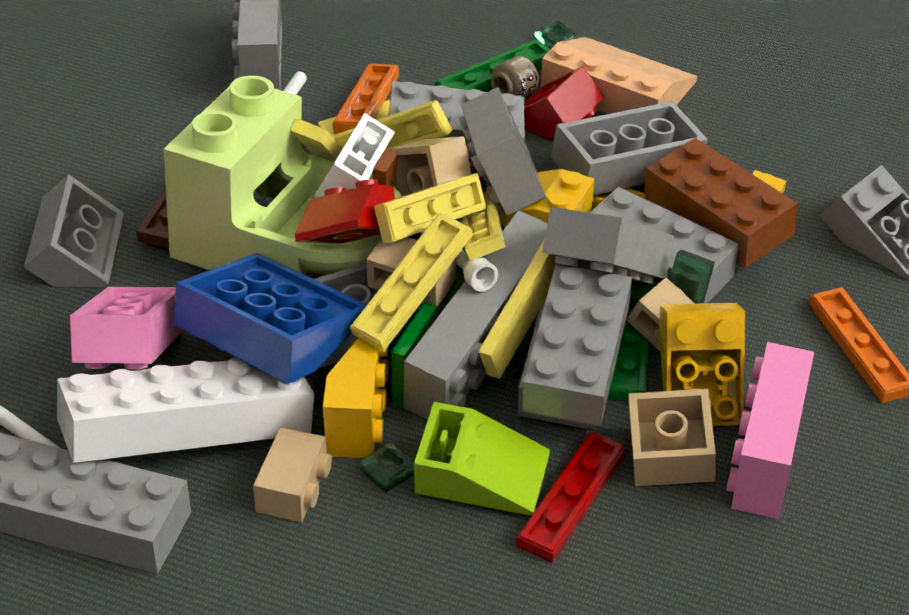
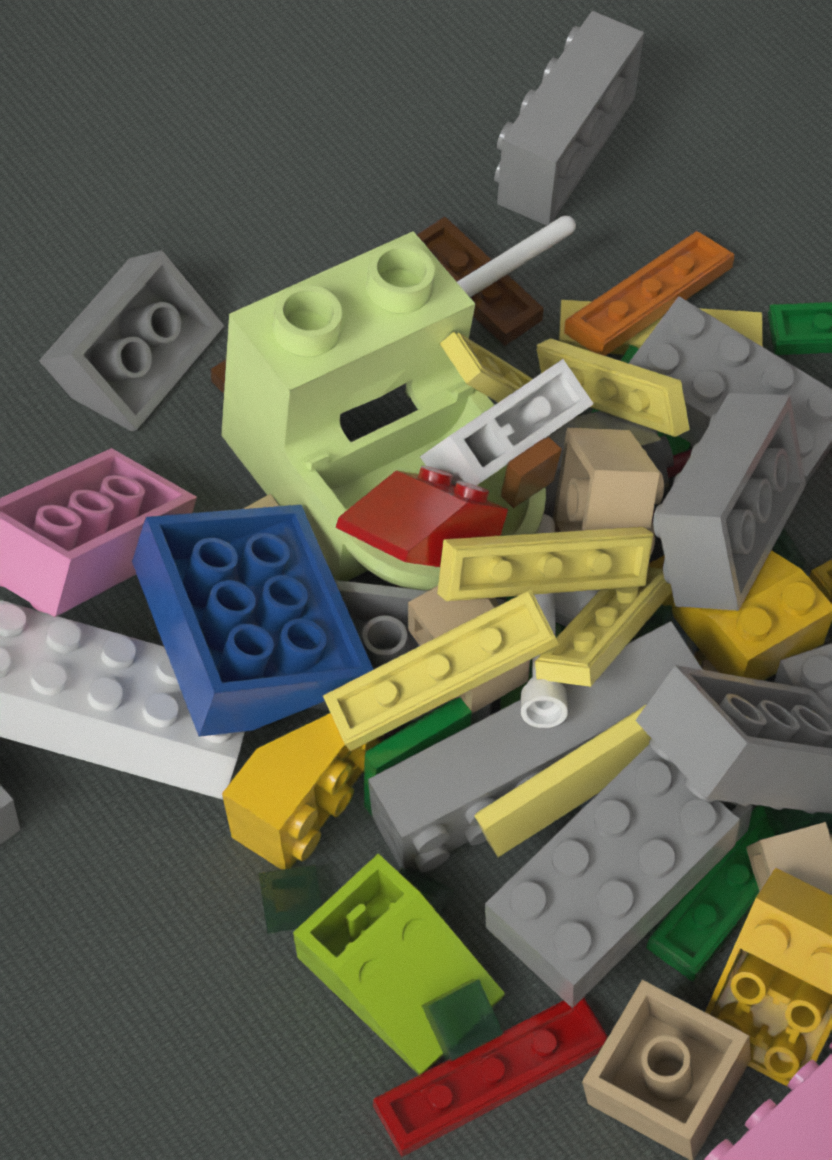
camera: 30 degrees right, 15 degrees up
tan brick [253,427,332,523] -> none
none -> clear green tile [421,979,504,1061]

